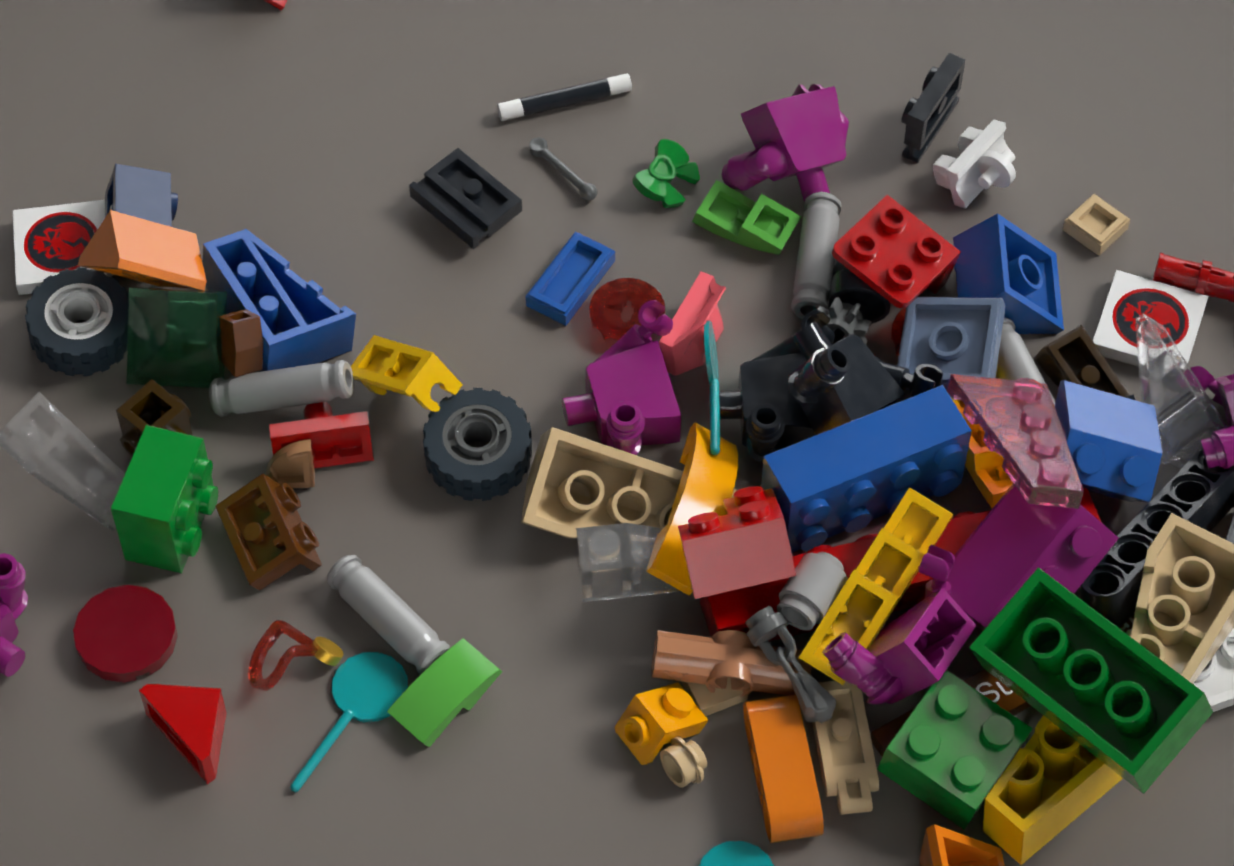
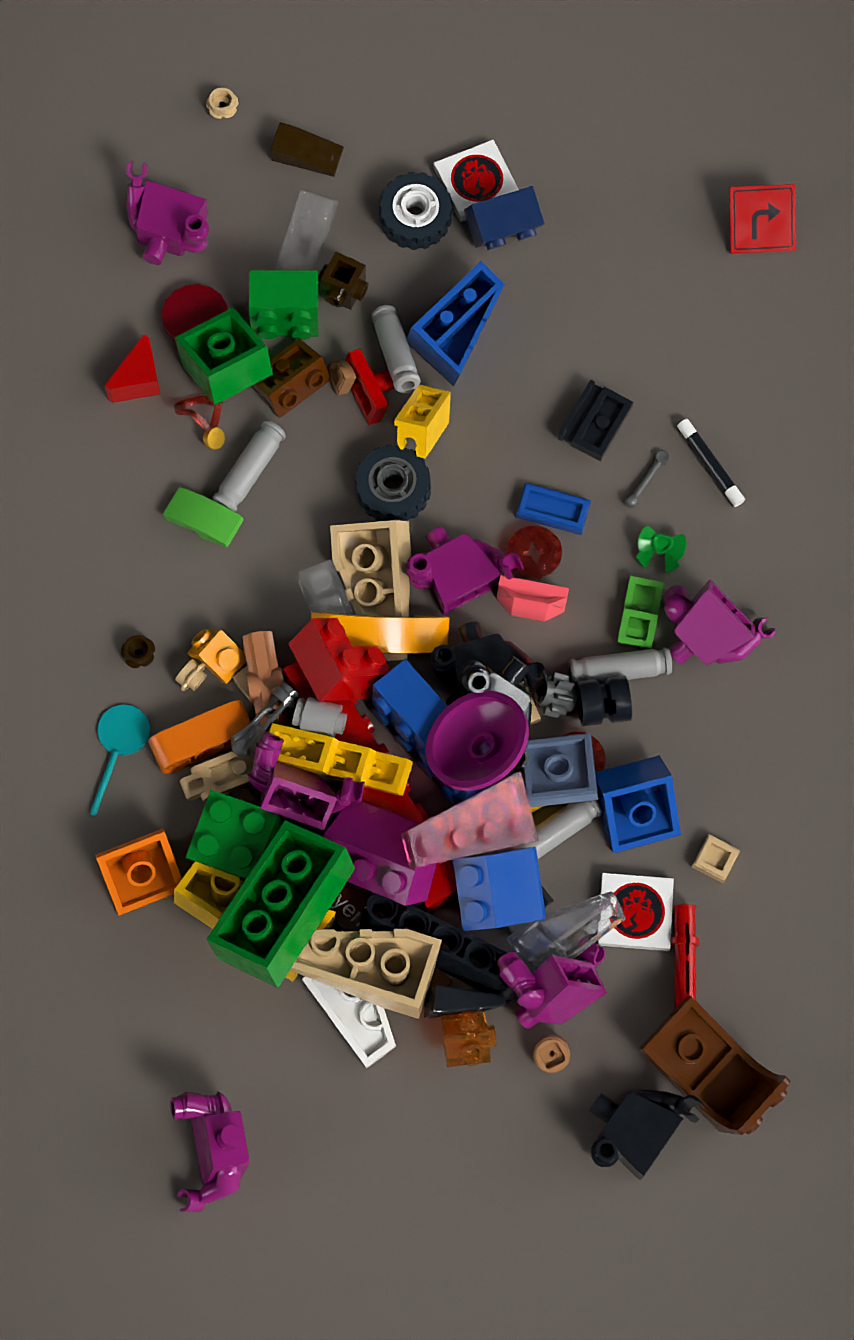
camera: 70 degrees right, 15 degrees up
slope [78,210,207,291] -> none
clear green slope [126,287,227,388] -> none
reddish brown piece [219,309,263,377] -> none
teal piece [290,652,408,792] -> none
teal piece [704,320,720,455] -> none
red bracket [832,195,961,308] -> none
black plate [901,53,965,163] -> none
white hips [932,119,1016,209] -> none
dark brown slope [1035,325,1129,396] -> none
none -> dark brown plate [121,635,156,669]
none -> green brick [175,308,273,405]
none -> magenta dish [426,690,529,791]

